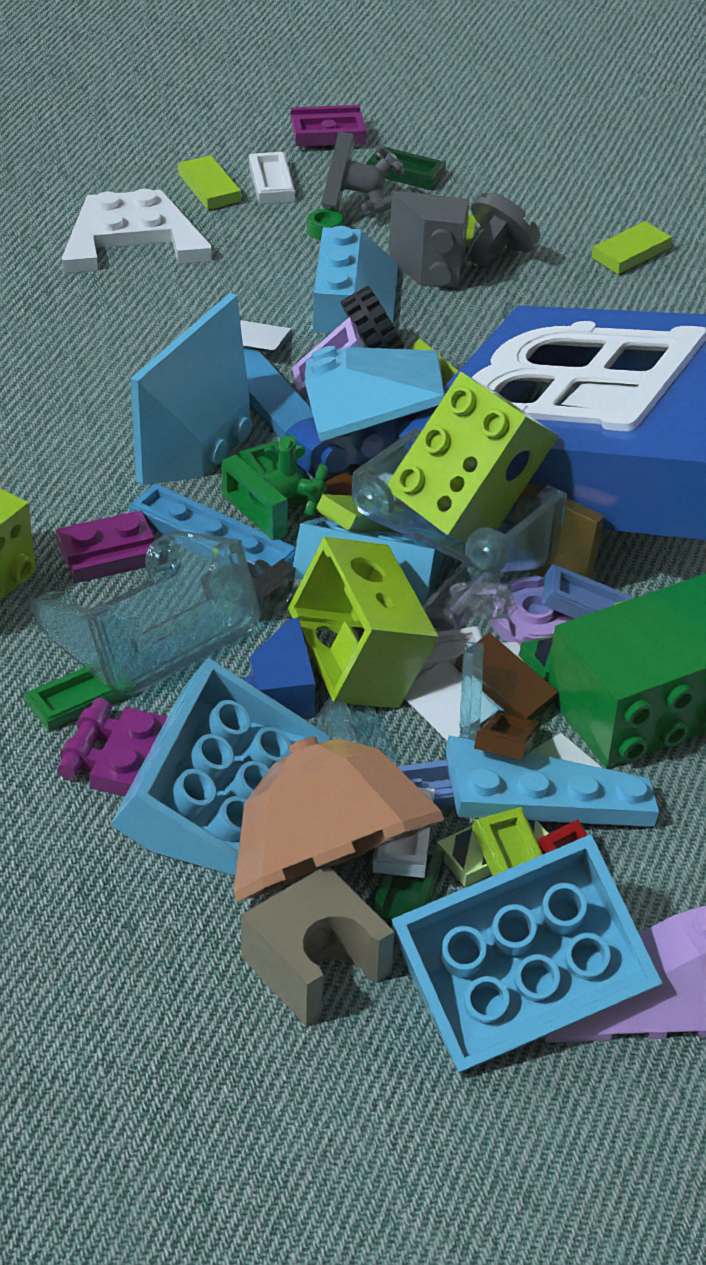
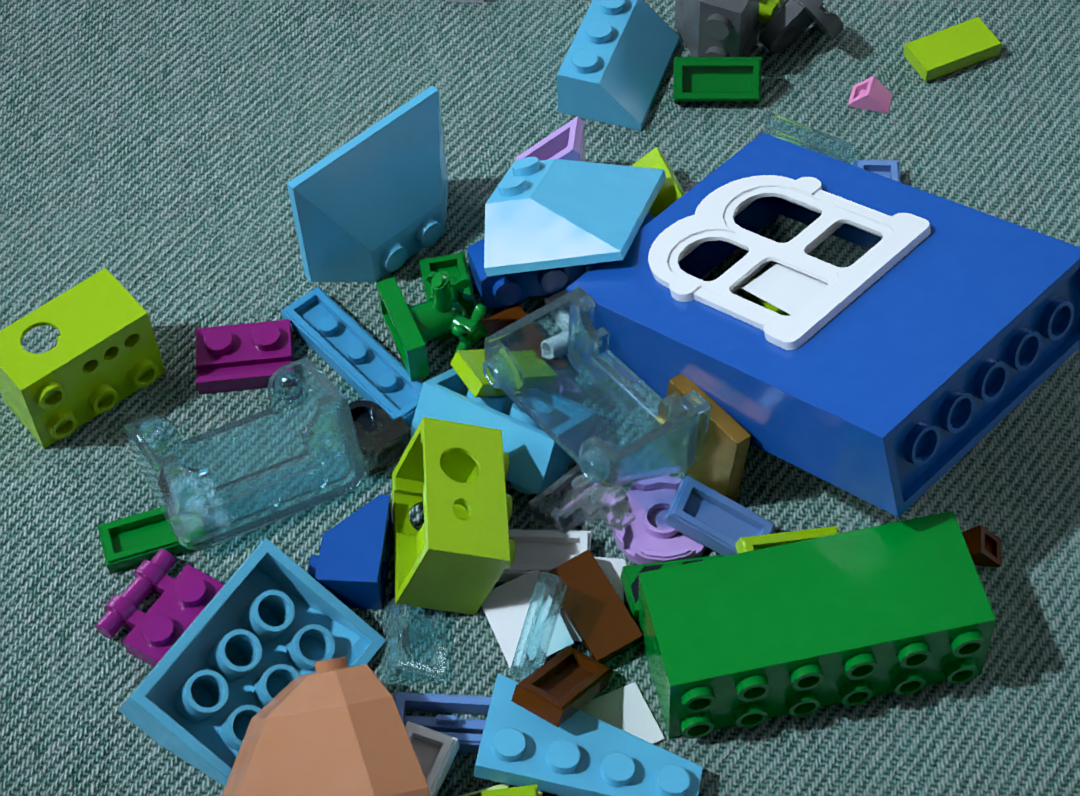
camera: 20 degrees right, 10 degrees up
white sticker [240,321,291,350] -> none
dark azure tile [243,346,313,439] -> none
black tyre [340,285,404,349] -> none
lime piece [385,371,559,551] -> none
none -> green tile [673,57,762,101]
none -> bright pink piece [848,76,893,114]

